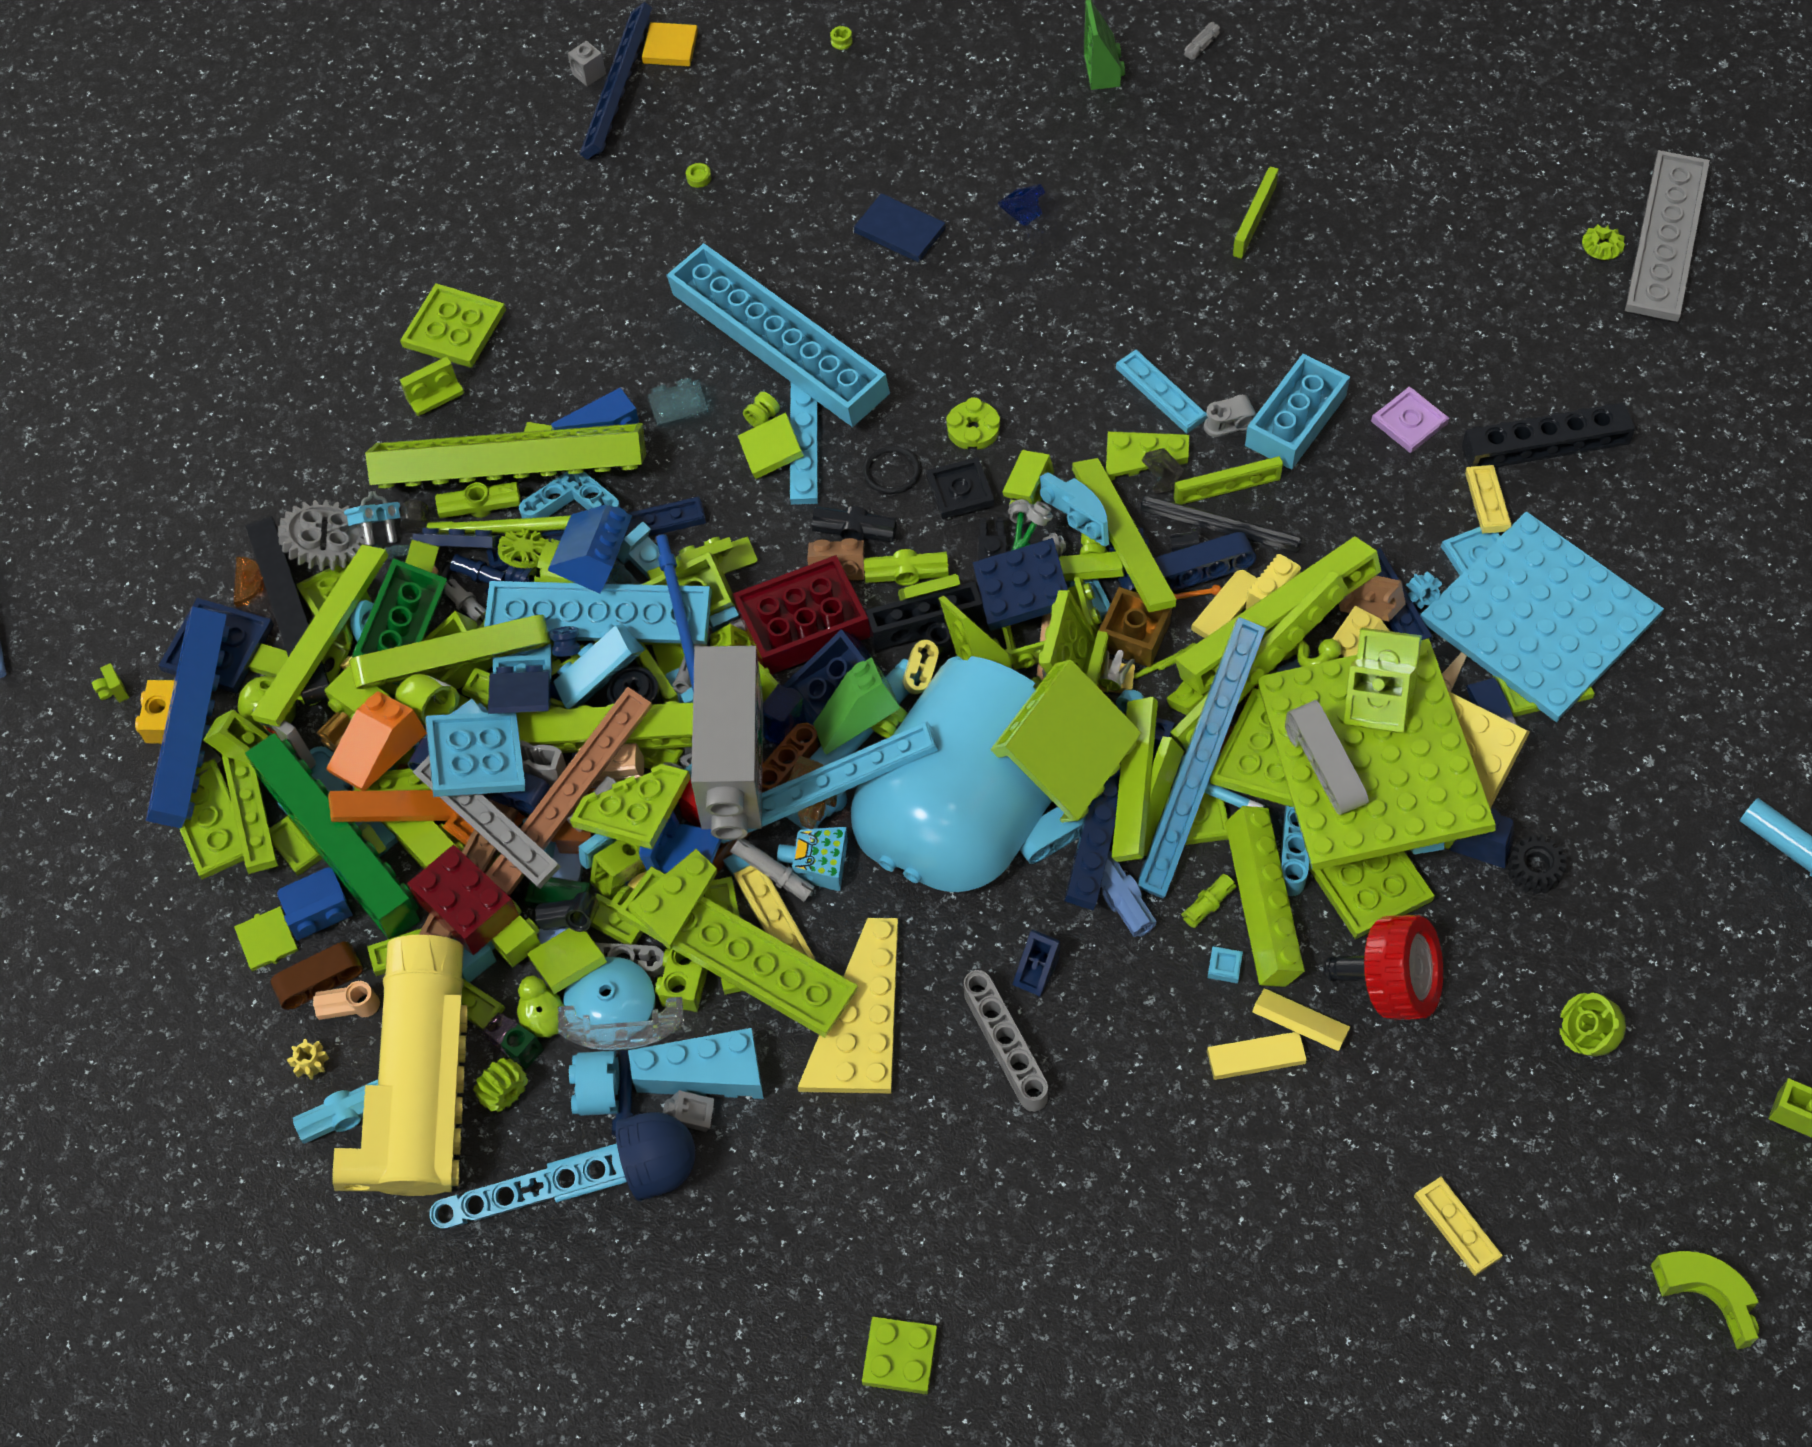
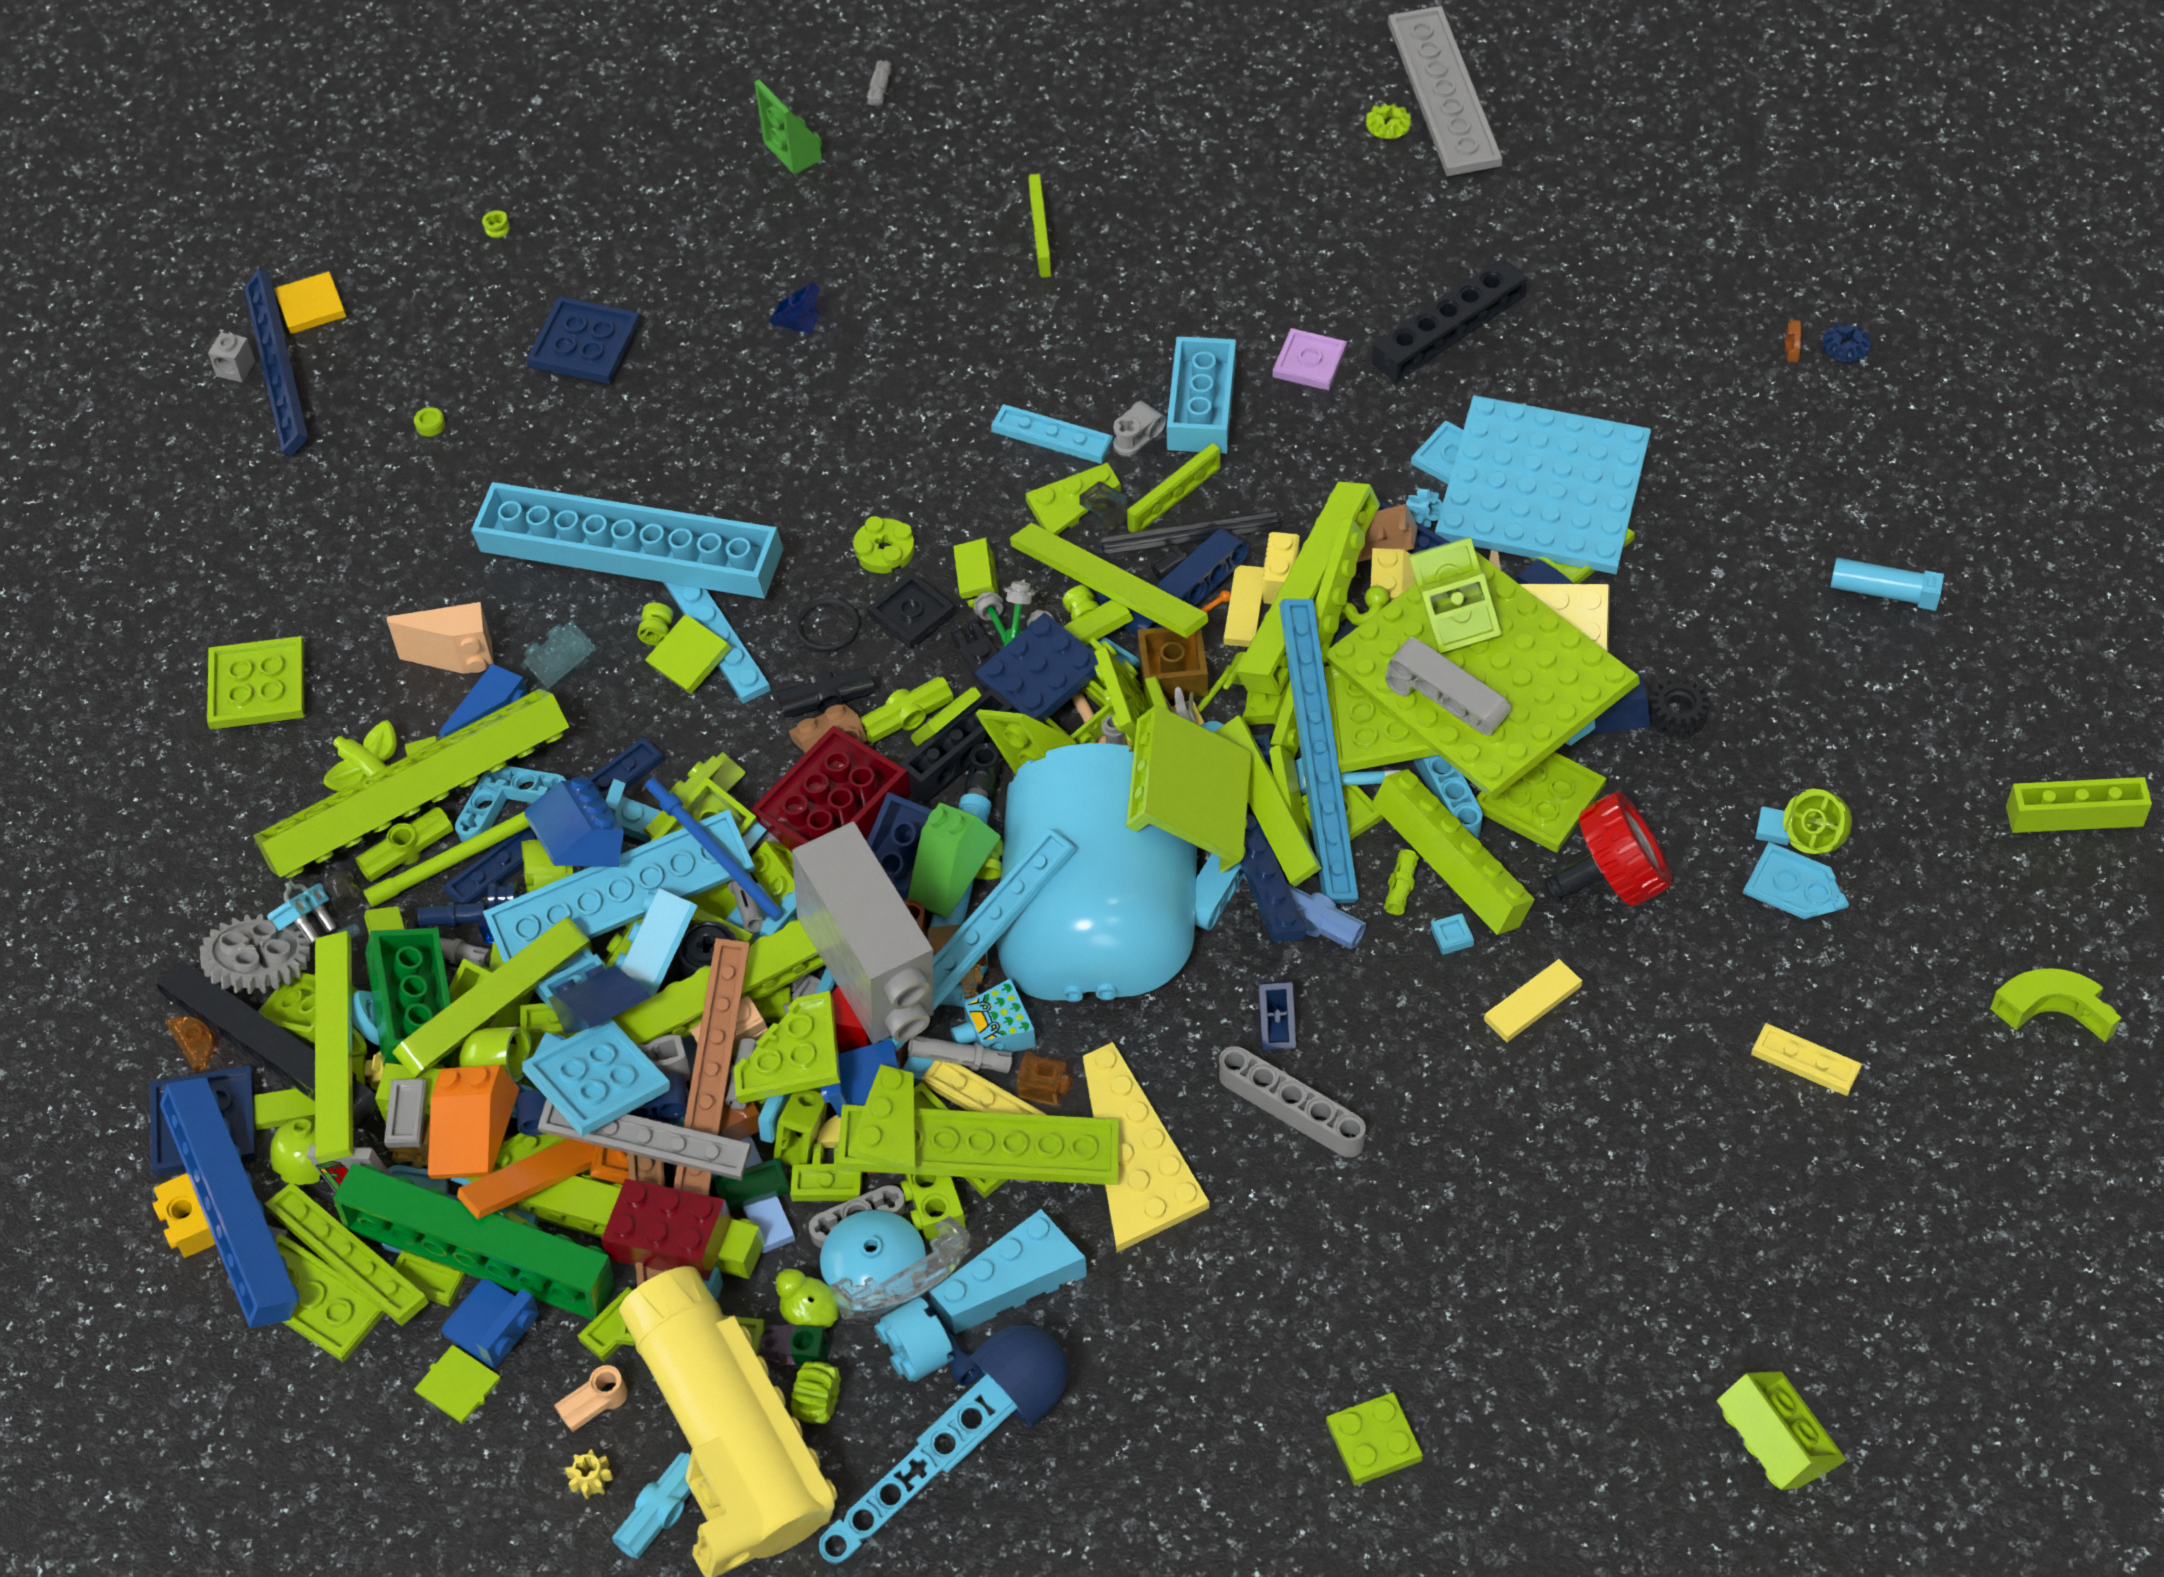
camera: 30 degrees left, 5 degrees down
lime tile [92,663,129,703] -> none
lime slope [203,710,268,763] -> none
reddish brown beam [270,941,363,1010] -> none
lime bracket [399,356,464,416] -> none
dark blue plate [413,528,501,548] -> none
lime wheel [498,528,549,568] -> none
lime tile [527,928,607,994] -> none
black piece [535,892,599,932] -> none
dark blue wheel [549,626,581,656] -> none
light grey bracket [663,1090,714,1132] -> none
dark blue tile [854,193,946,262] -> none
light yellow beam [903,640,939,694] -> none
medium azure slope [1040,472,1109,546] -> none
light yellow tile [1252,988,1350,1051] -> none
light yellow tile [1465,465,1511,534] -> none
none -> lime plant [323,720,397,792]
none -> light grey tile [384,1079,428,1148]
none -> light nougat slope [387,602,494,674]
none -> dark blue plate [526,296,641,384]
none -> clear orange window [1017,1049,1071,1106]
none -> medium azure tile [1743,842,1849,919]
none -> medium azure tile [1755,806,1789,845]

